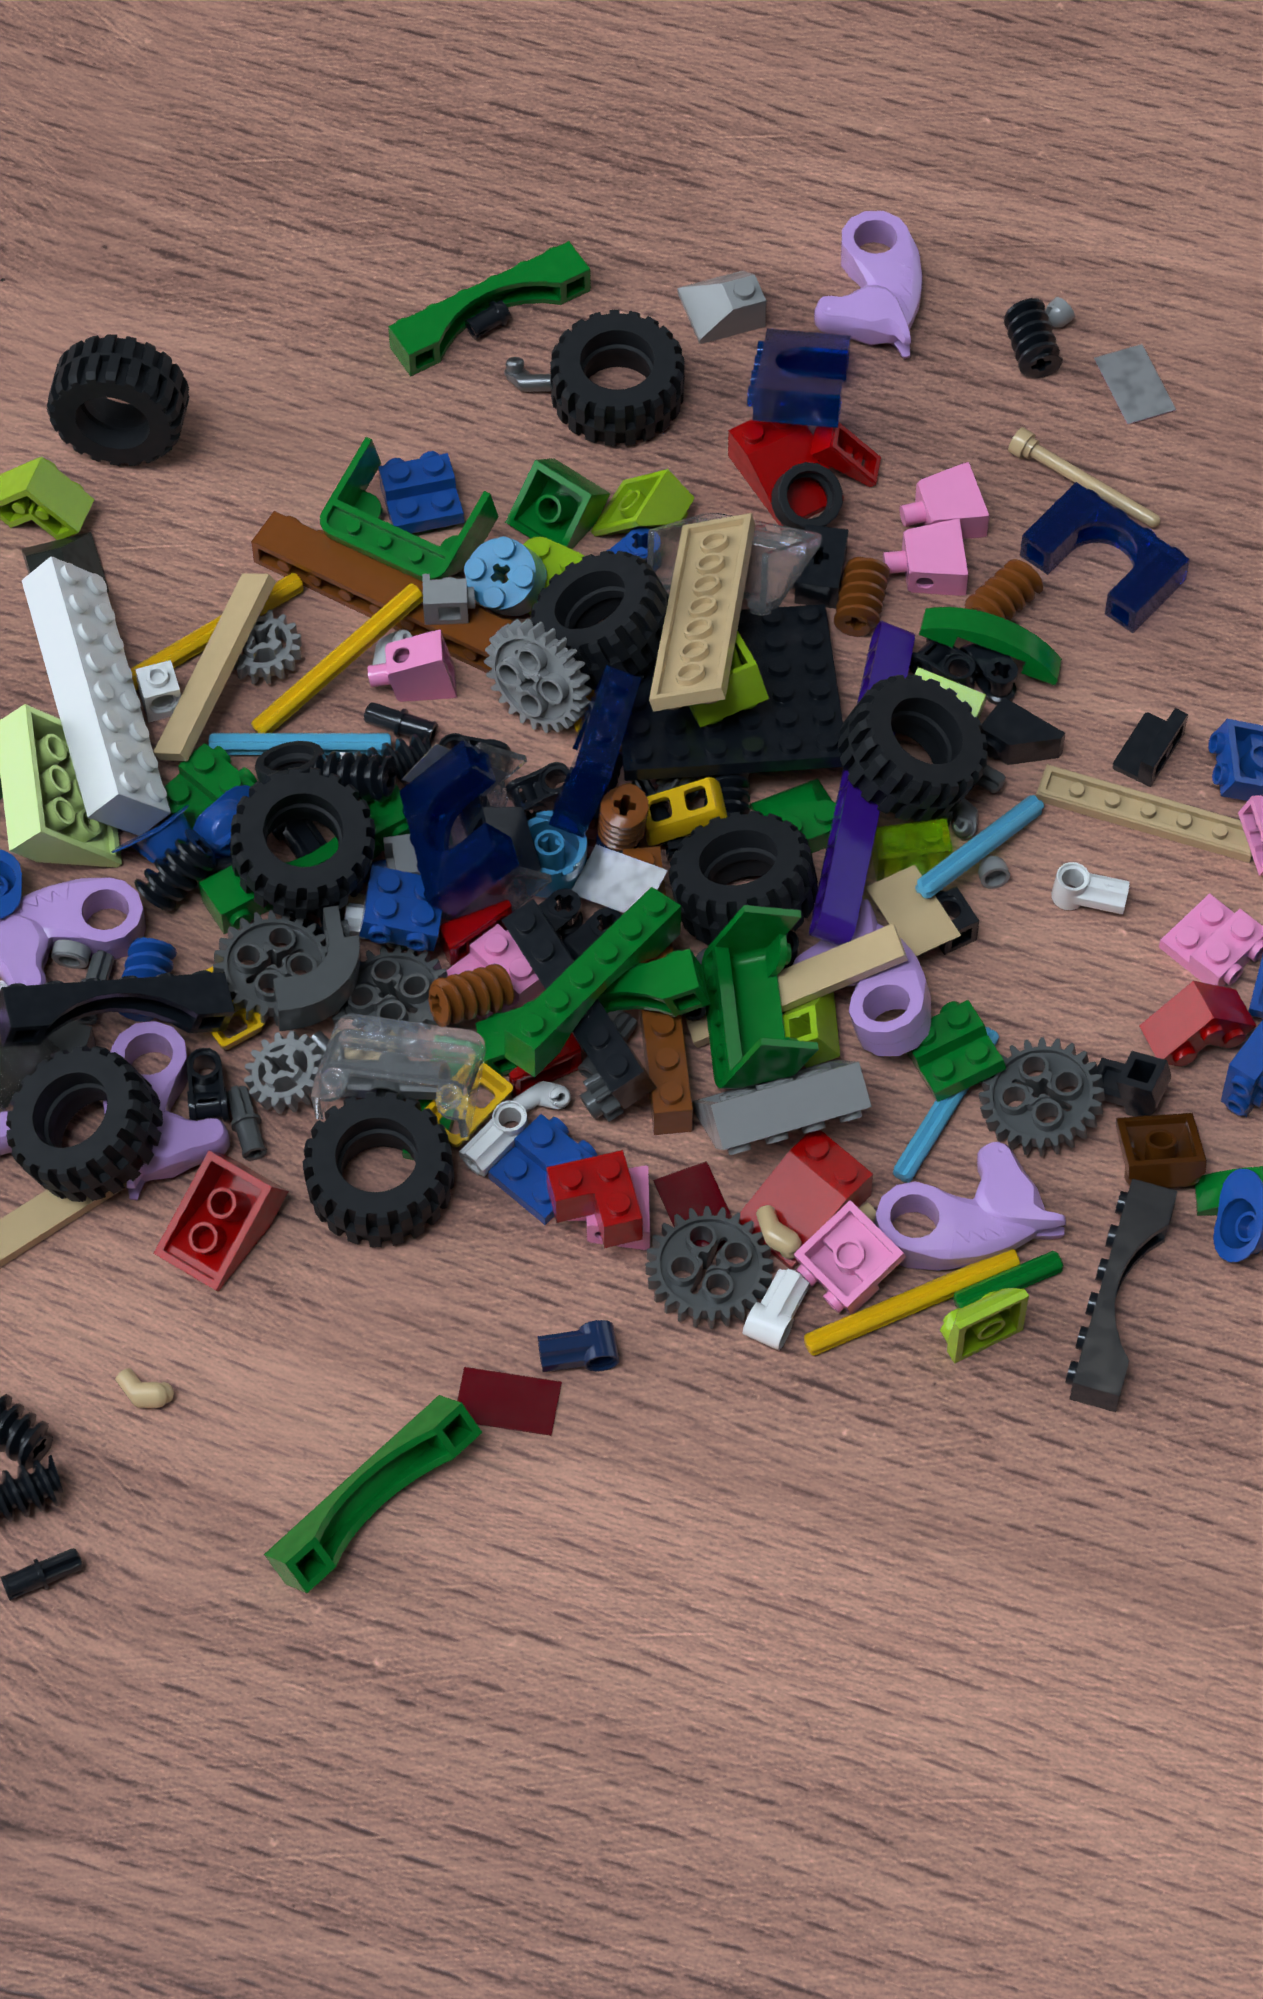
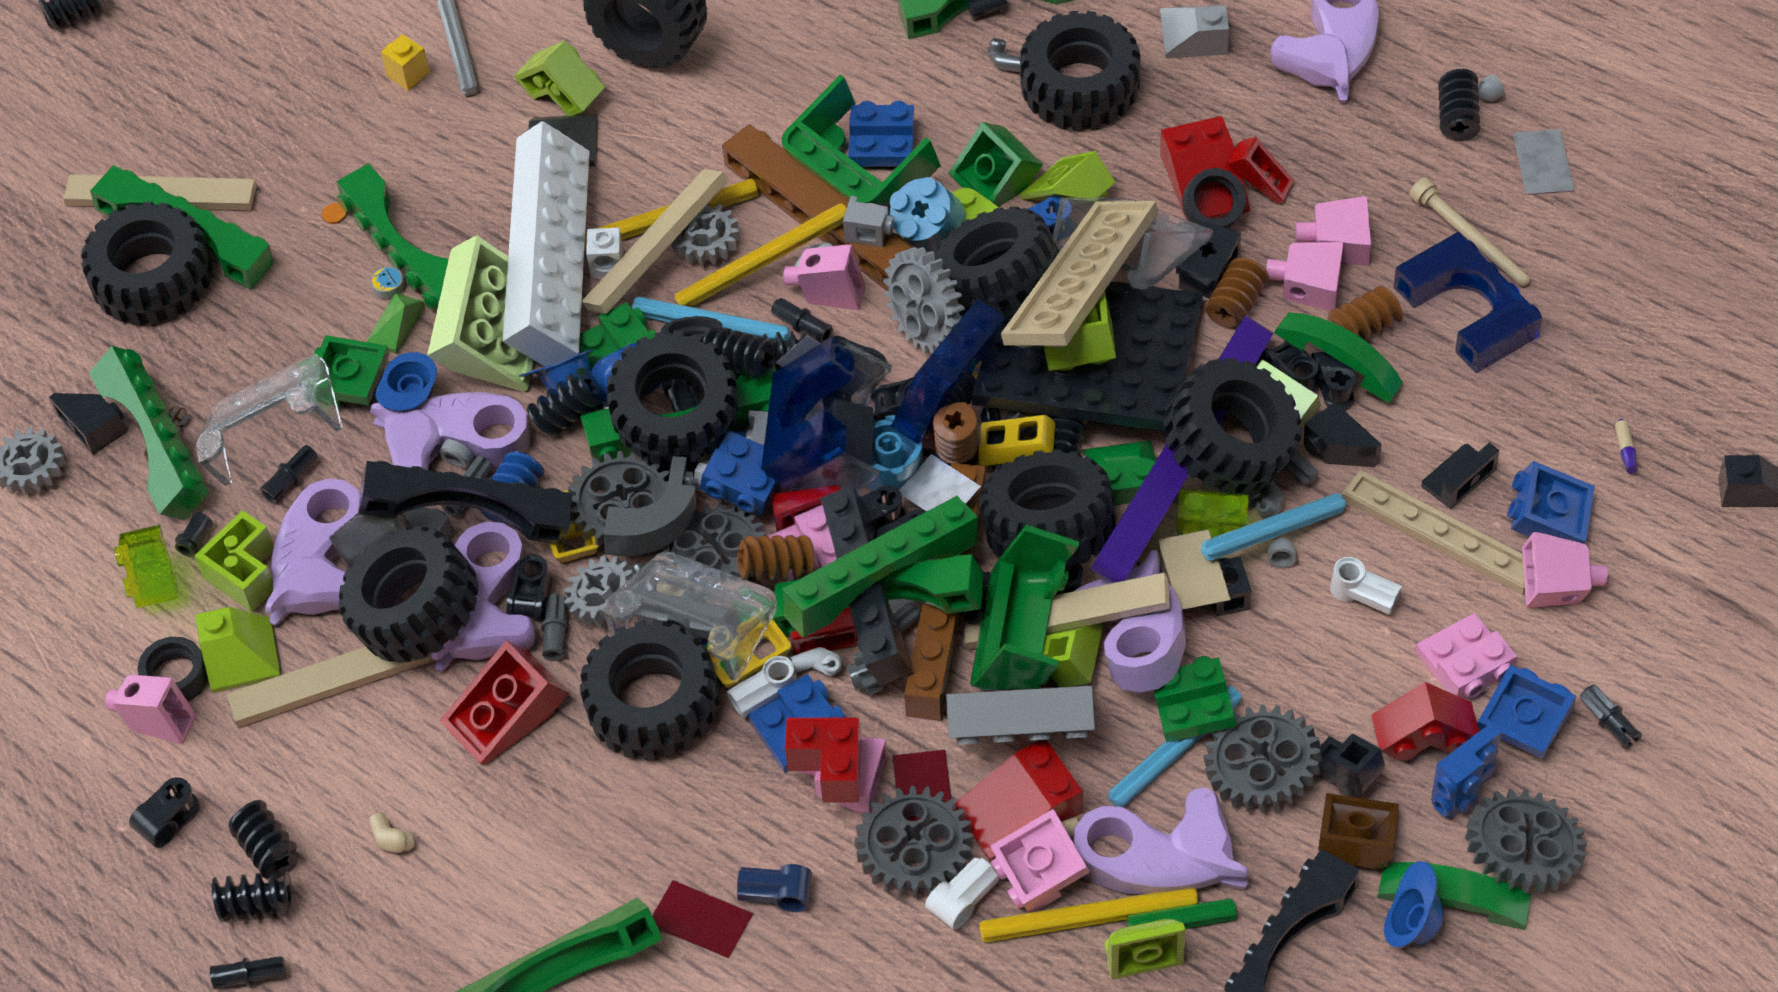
camera: 20 degrees right, 5 degrees down
clear blue arch [747,328,851,428] -> none
tan arm [756,1205,801,1259] -> none

